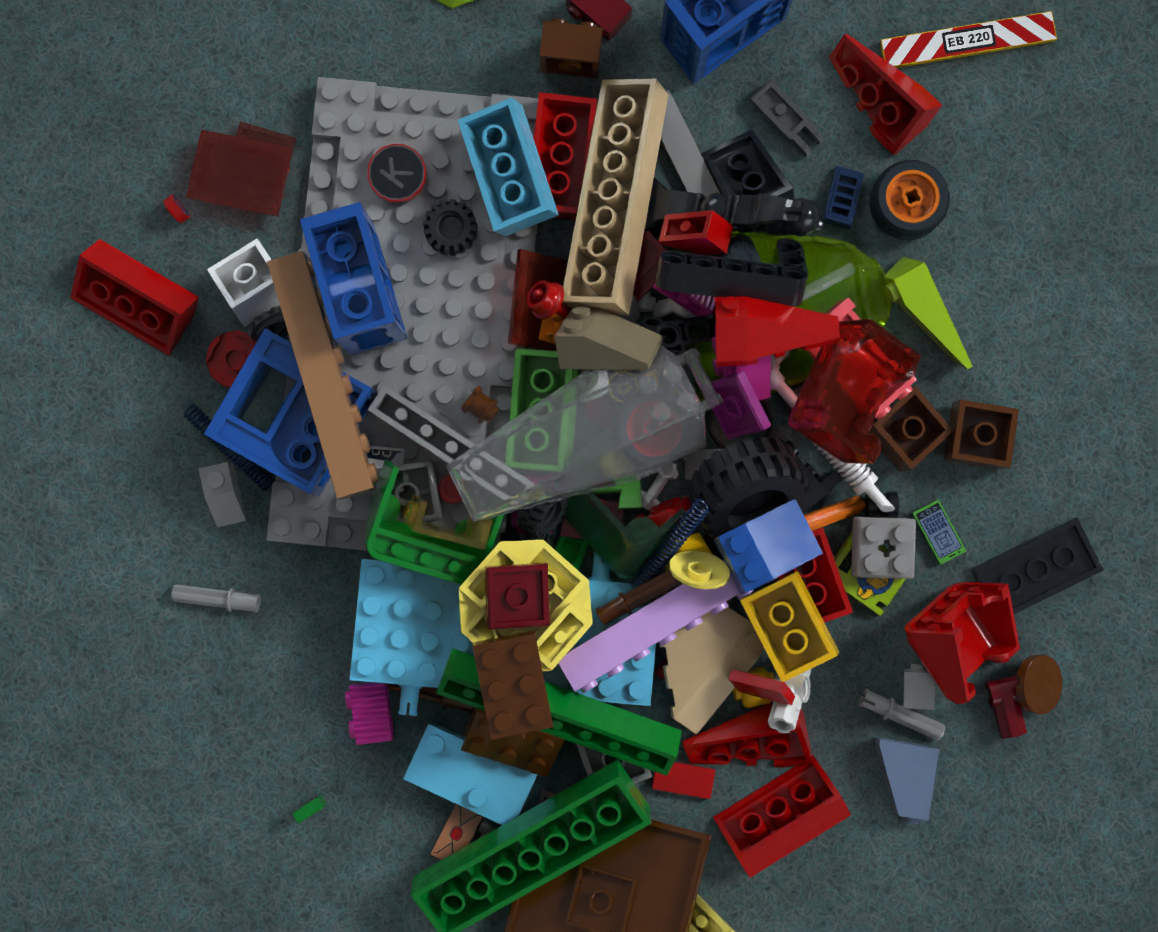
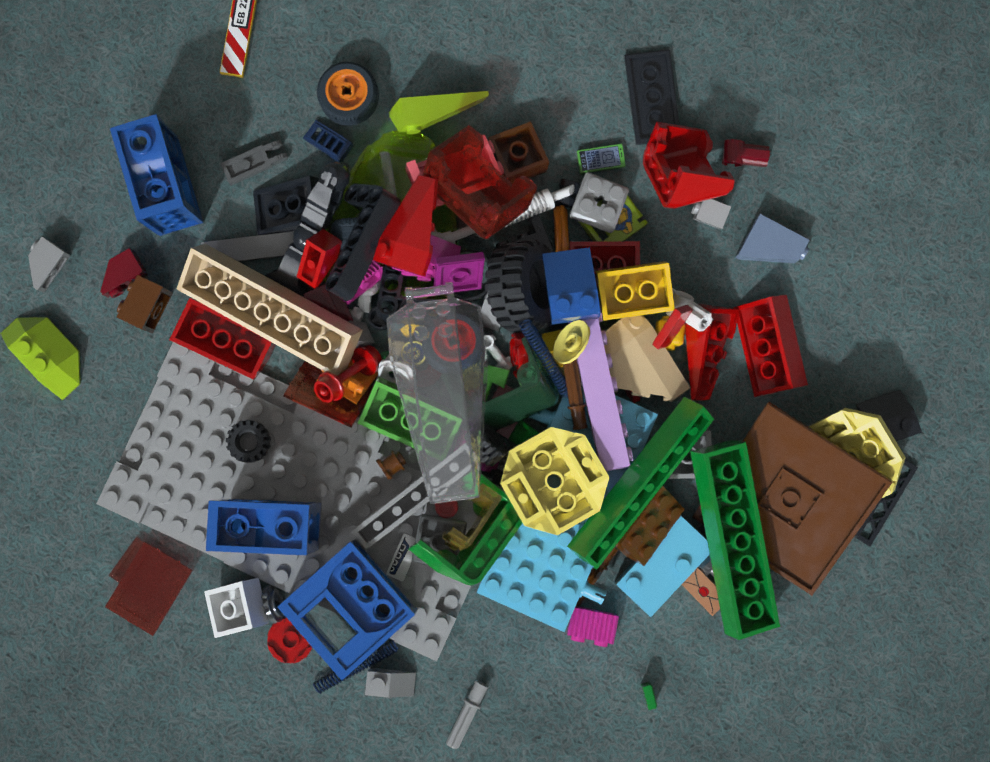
camera: 75 degrees left, 0 degrees up
red slope [70,239,199,356] -> none
red tile [163,194,191,224] -> none
medium nougat brick [267,251,379,500] -> none
black tile [367,144,427,203] -> none
medium azure brick [458,97,559,236] -> none
reddish brown brick [472,630,553,740] -> none
dark red tile [484,563,550,630] -> none
dark tan slope [555,306,663,370] -> none
red tile [652,762,715,799] -> none
red wedge [829,34,942,155] -> none
light grey axle [859,688,946,740] -> none
reddish brown brick [943,399,1019,470] -> none
reddish brown tile [1015,655,1062,715] -> none

